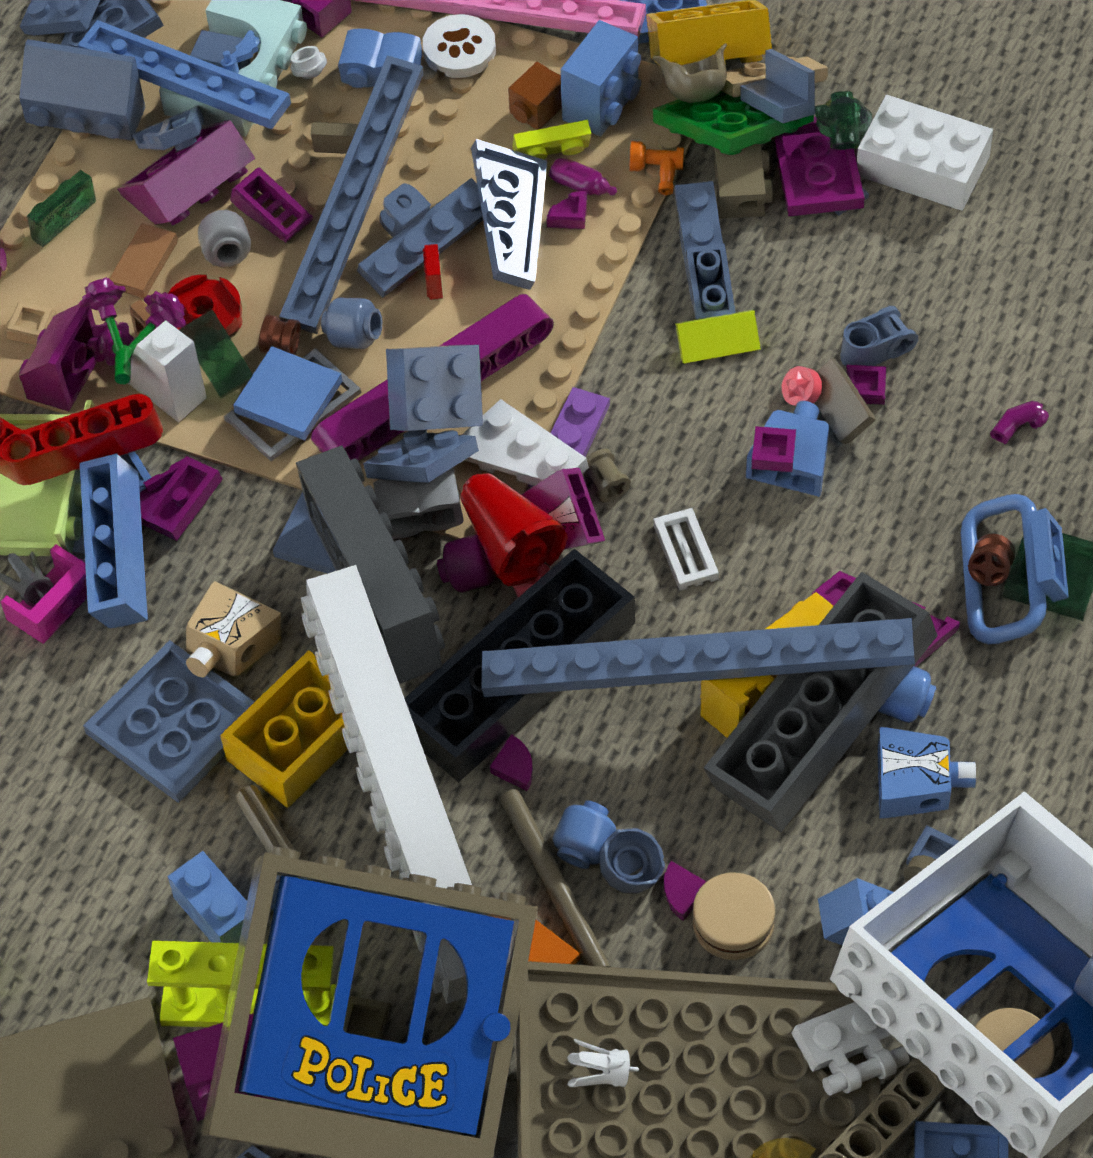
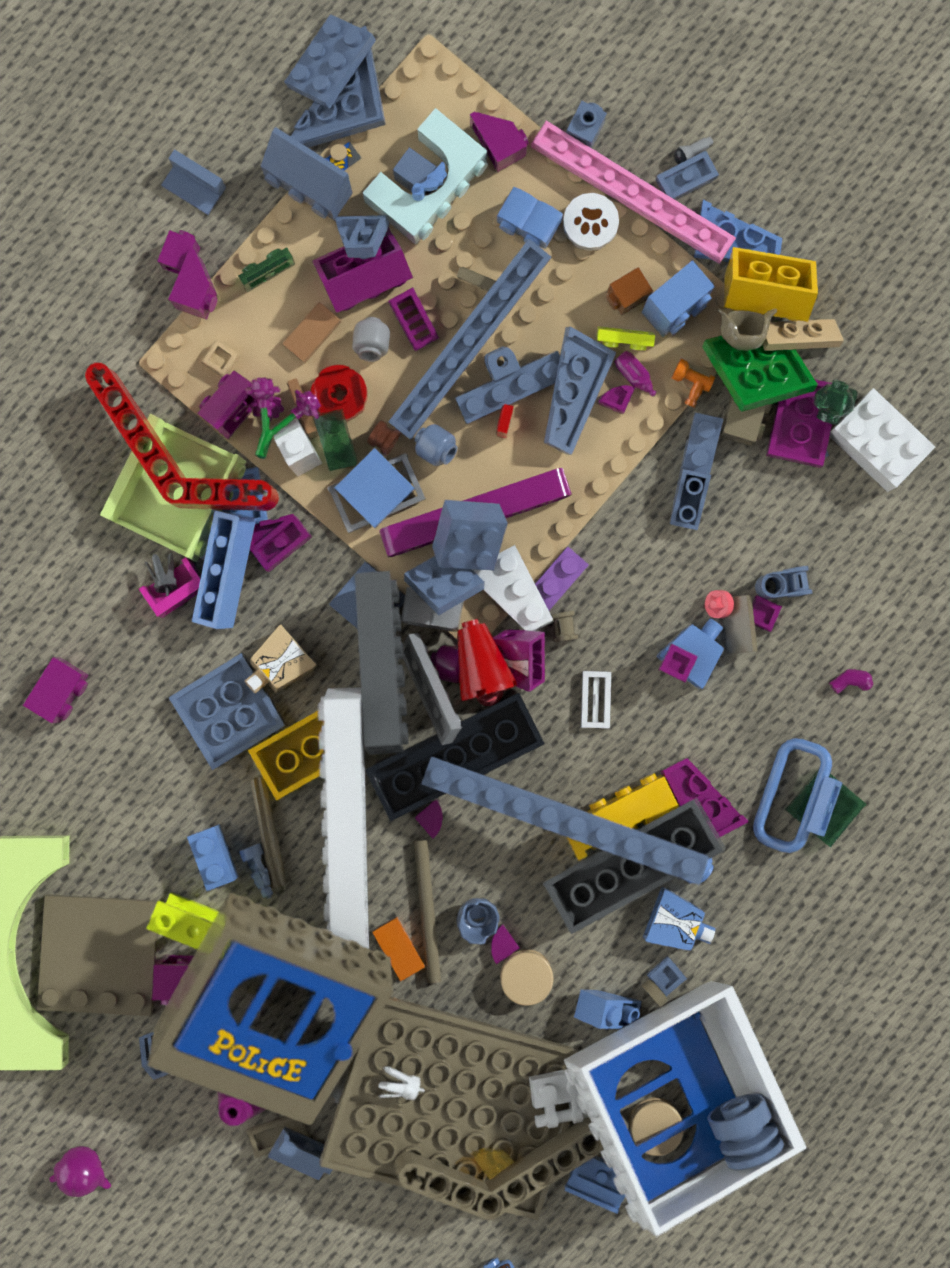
camera: 15 degrees right, 30 degrees up
medium blue plate [77,20,291,130] -> none
white plate [290,46,327,79] -> none
medium blue head [552,801,616,869] -> none
neon yellow tile [675,310,761,364] -> none
sand blue panel [740,49,815,123] -> none
copper wheel [968,534,1016,586] -> none
none -> light grey plate [403,633,462,745]

